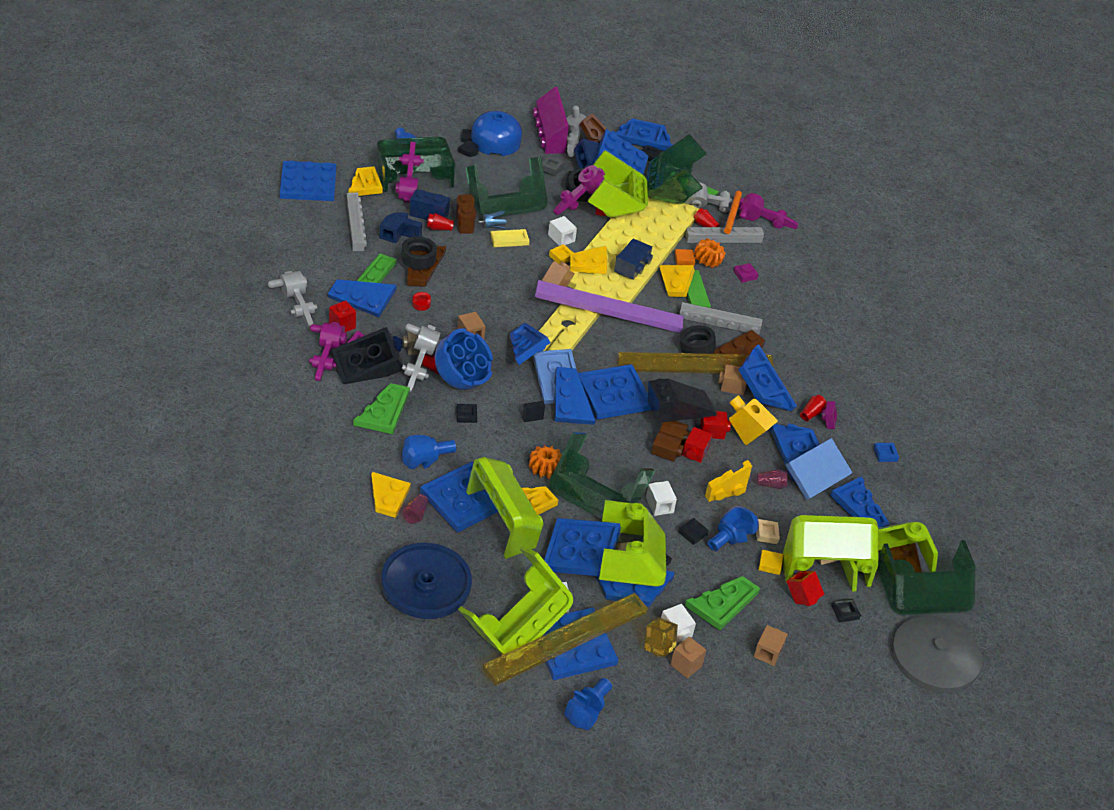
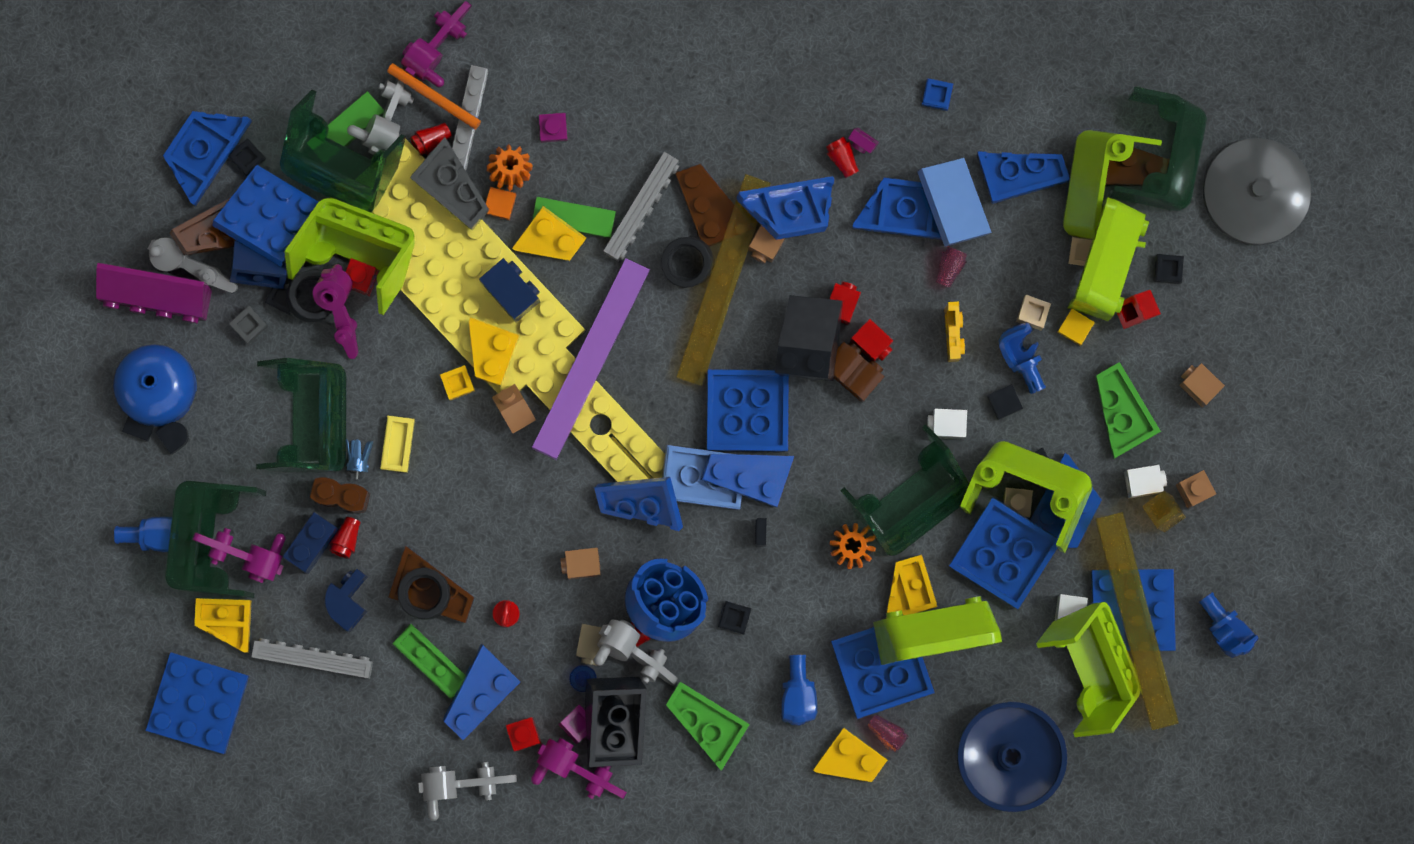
camera: 65 degrees left, 40 degrees up
white brick [548,216,577,246] -> none
yellow torso [729,395,778,445] -> none
none -> dark grey wing [410,137,489,230]

